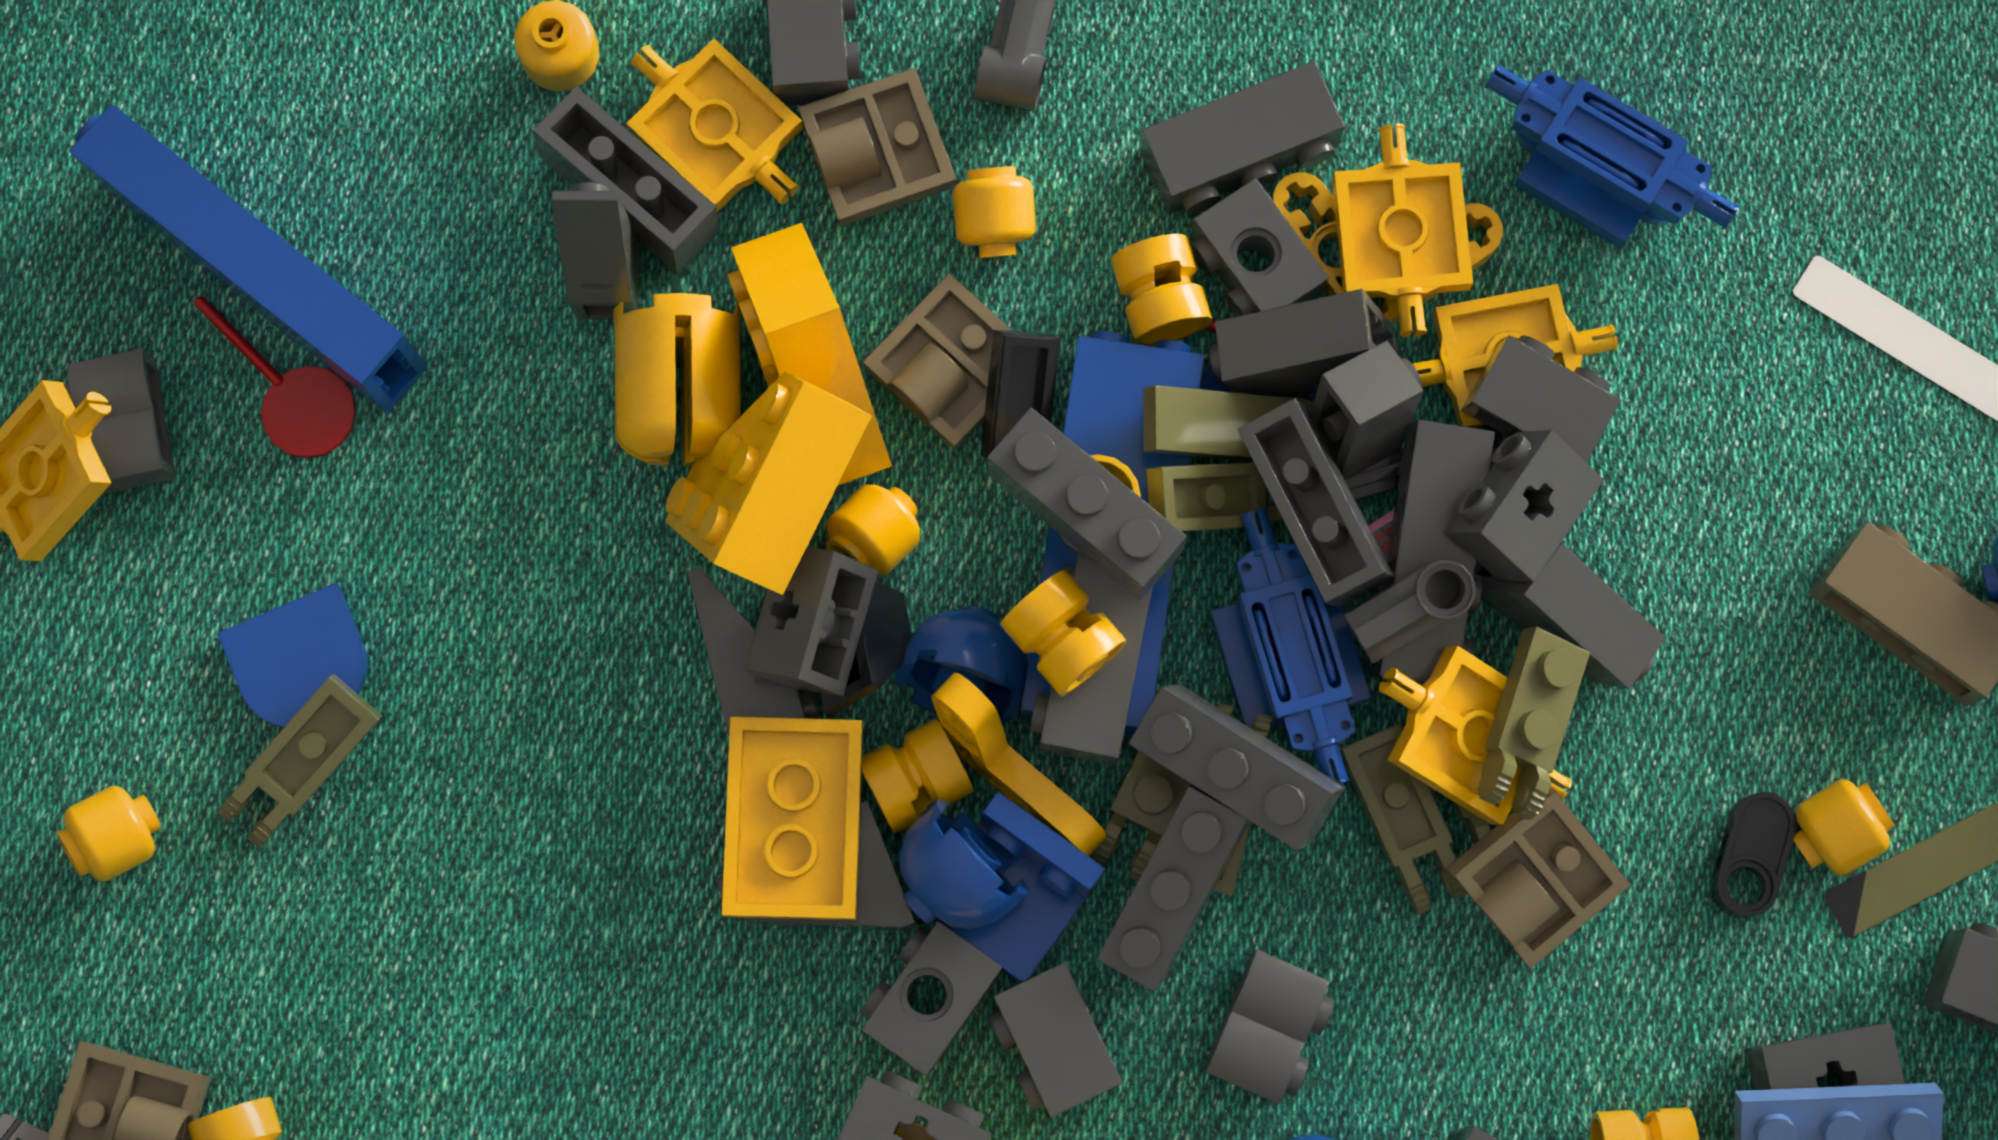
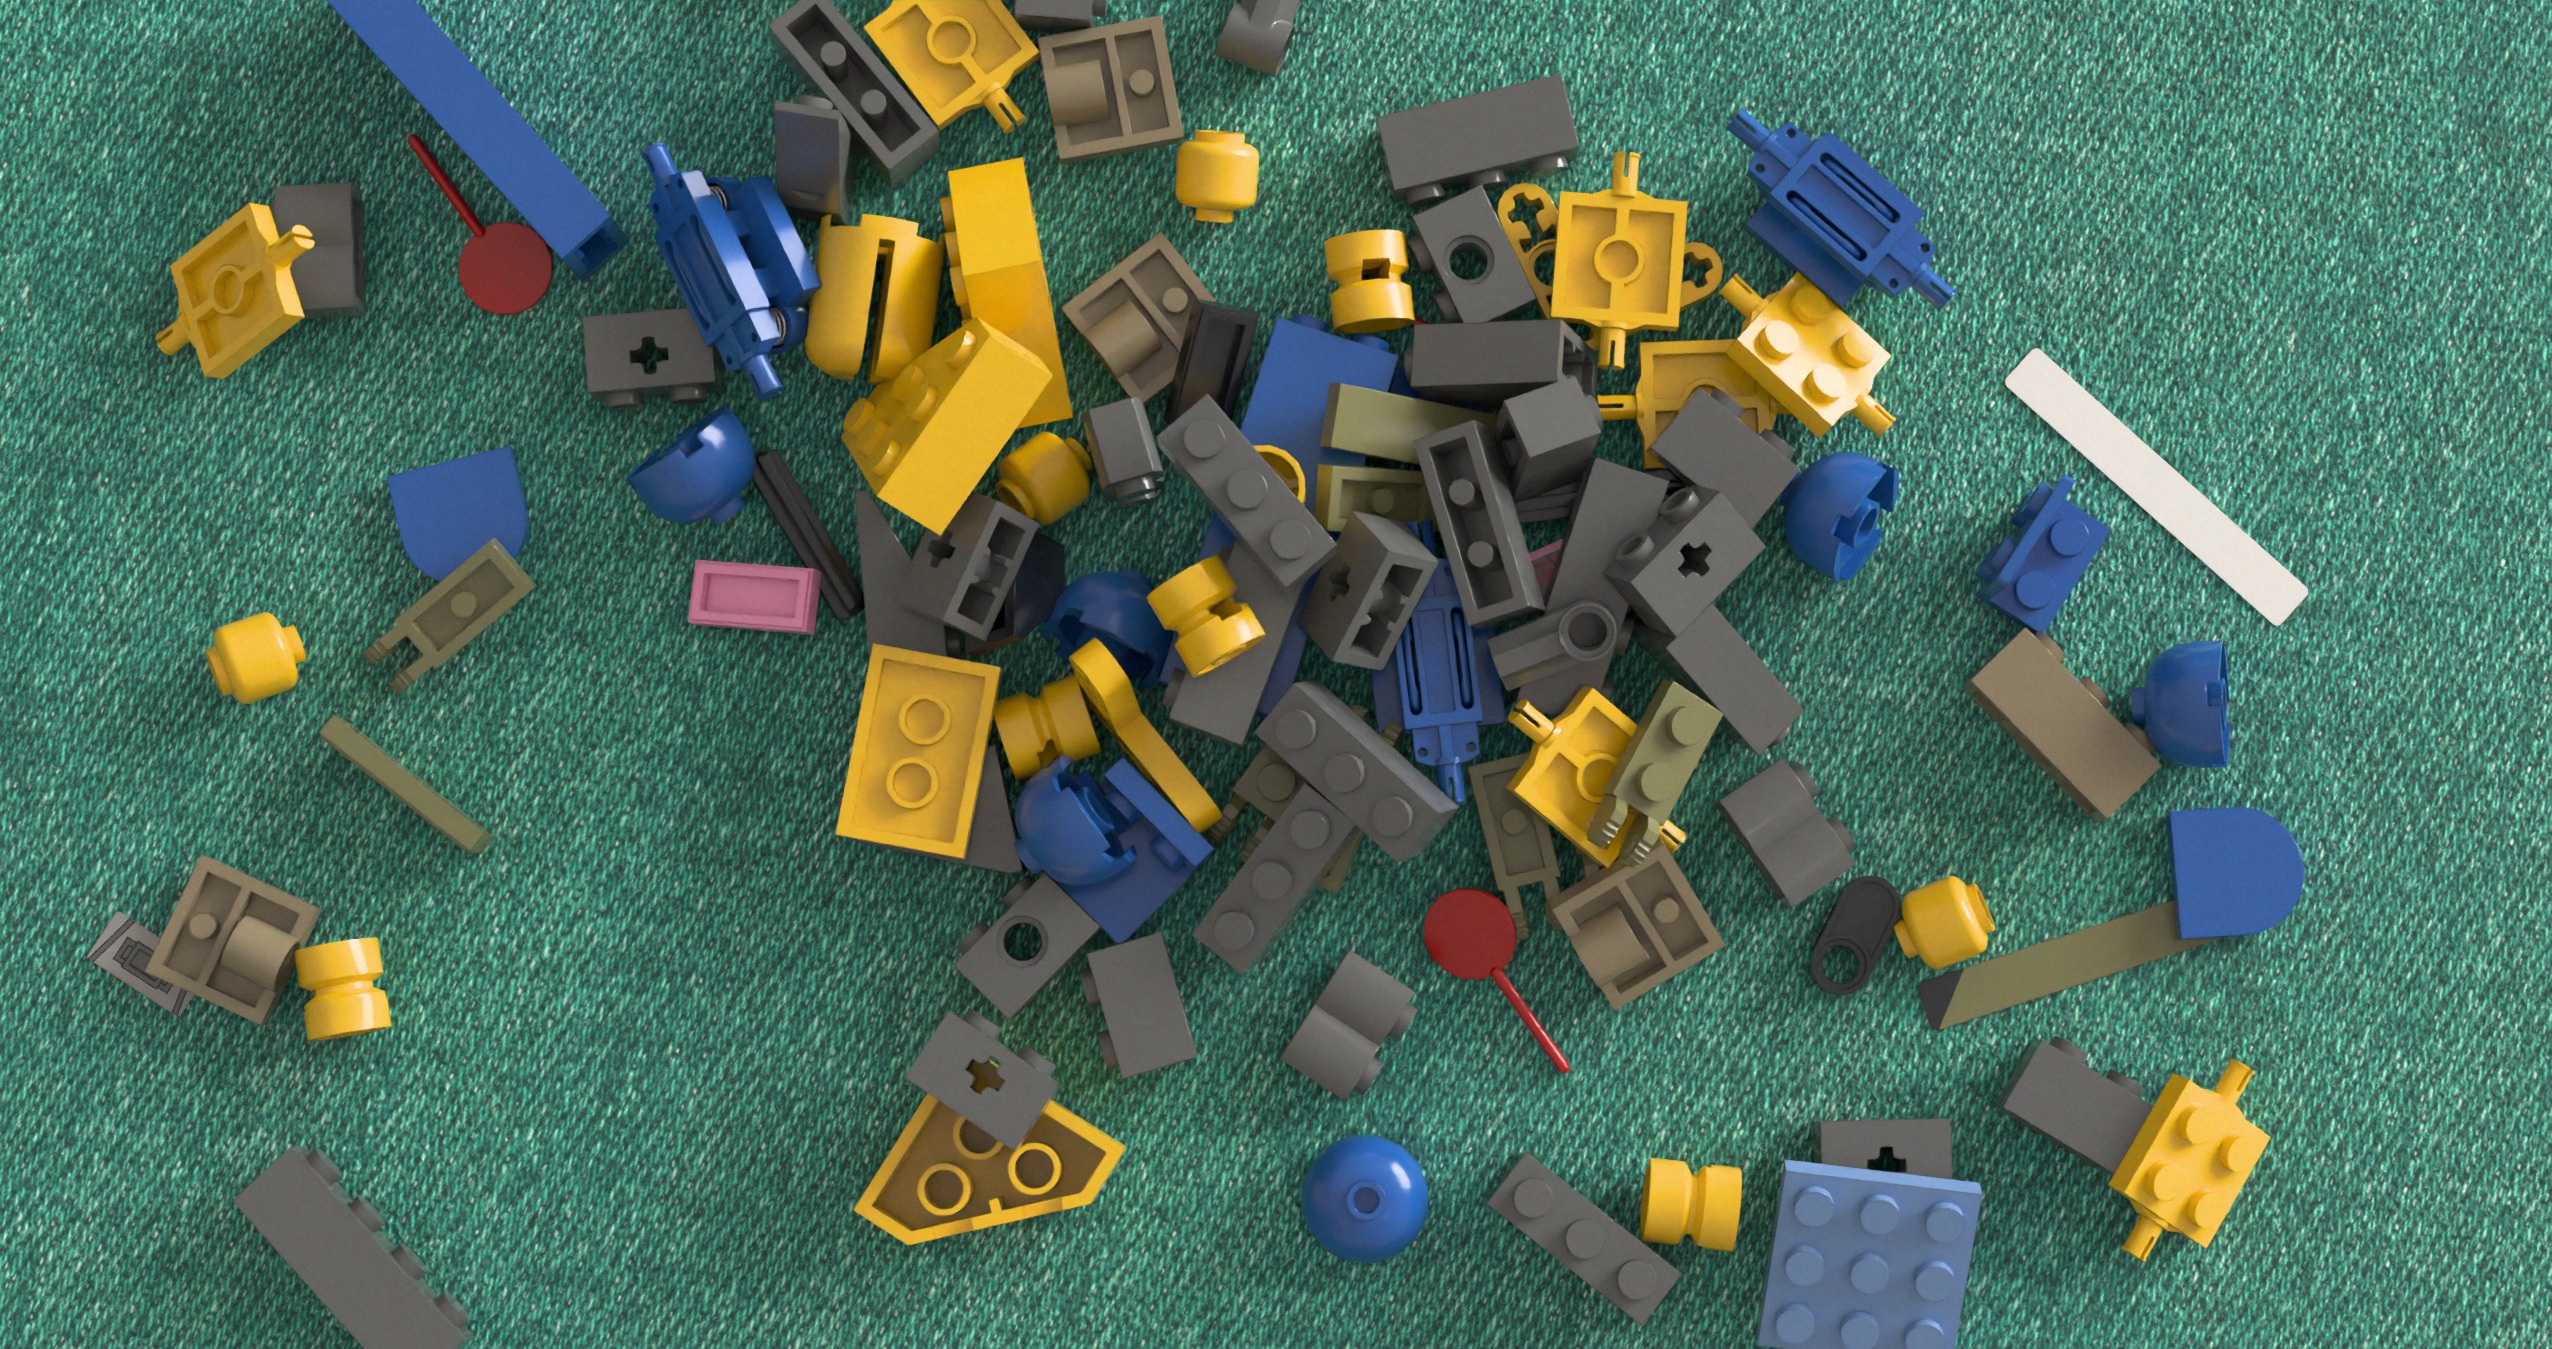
camera: 10 degrees right, 5 degrees up
none -> olive tile [319,715,495,855]
none -> dark grey brick [582,308,724,411]
none -> blue cylinder [626,406,756,526]
none -> blue piece [641,142,822,401]
none -> bright pink tile [688,560,822,635]
none -> black axle [752,449,865,622]
none -> dark grey brick [1081,397,1166,509]
none -> dark grey brick [1296,511,1439,671]
none -> red piece [1423,888,1570,1074]
none -> dark grey brick [1714,758,1856,909]
none -> yellow plate [1718,271,1897,439]
none -> blue cylinder [1780,452,1900,582]
none -> blue bracket [1974,474,2111,634]

